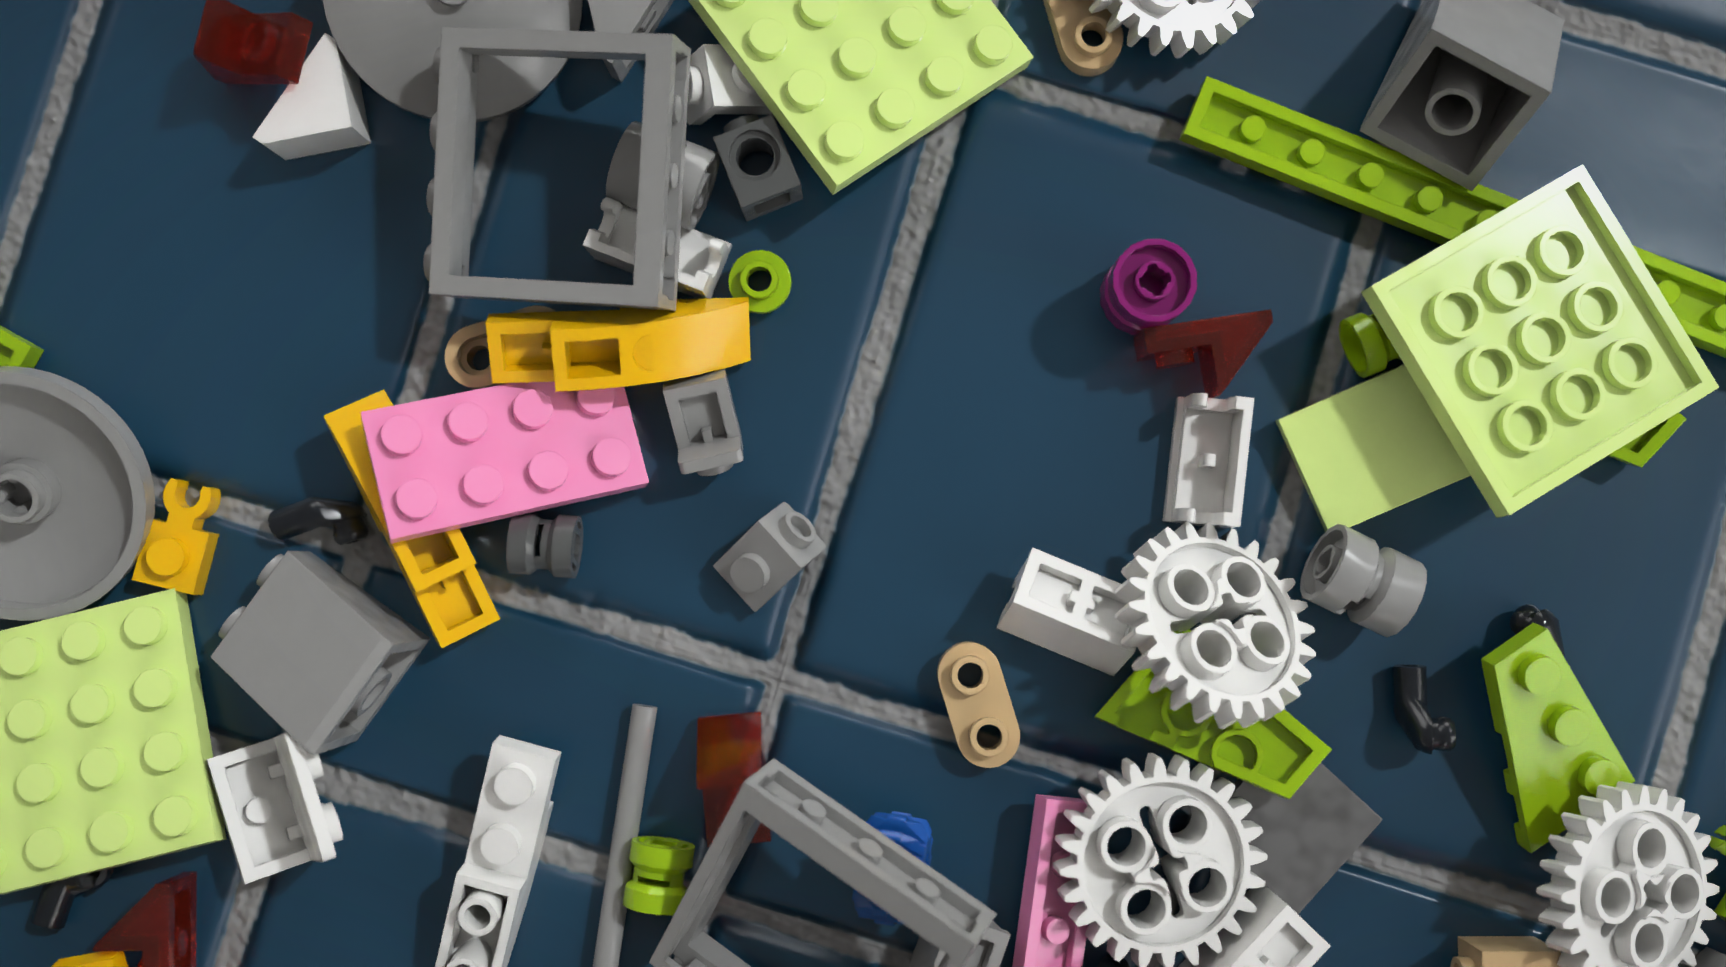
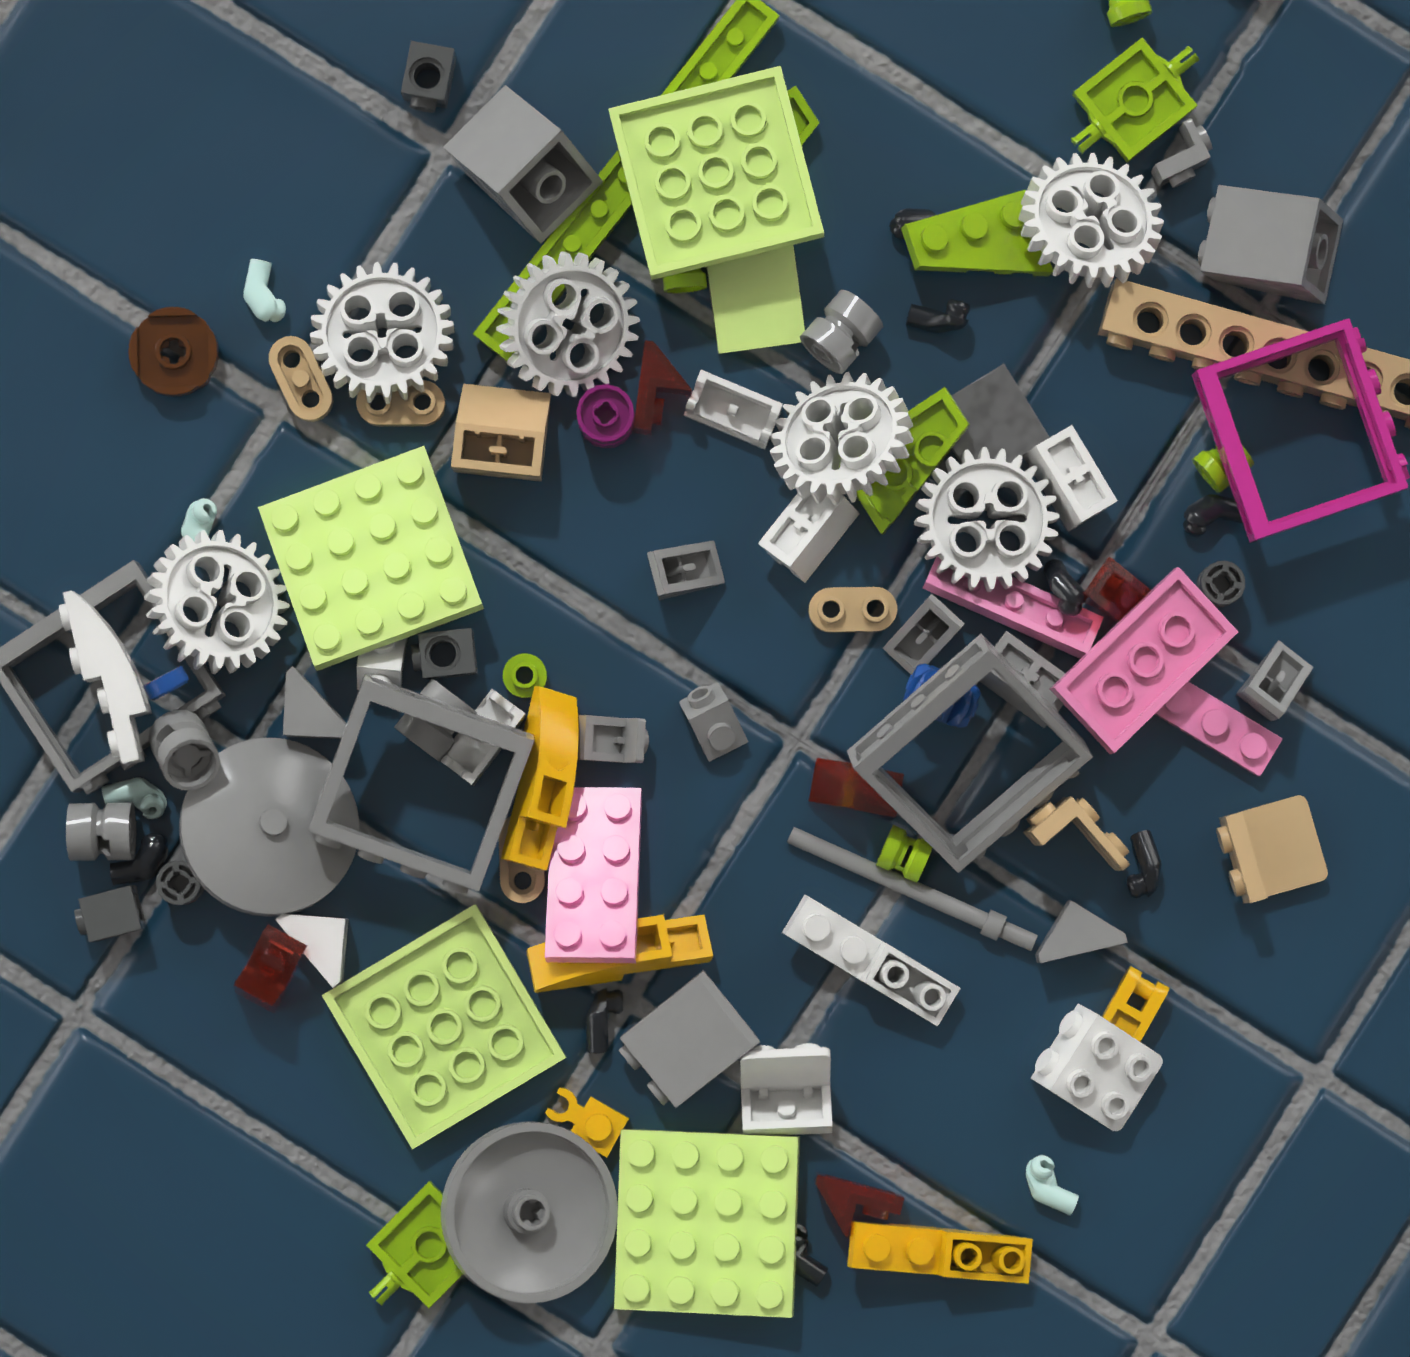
camera: 80 degrees left, 0 degrees up
dark grey wheel [506,512,583,578] -> none
none -> yellowish green plate [322,904,566,1149]
none -> tan slope [451,384,551,482]
none -> white gear [496,251,640,397]
none -> light grey slope [647,540,725,600]
none -> light grey slope [883,594,964,674]

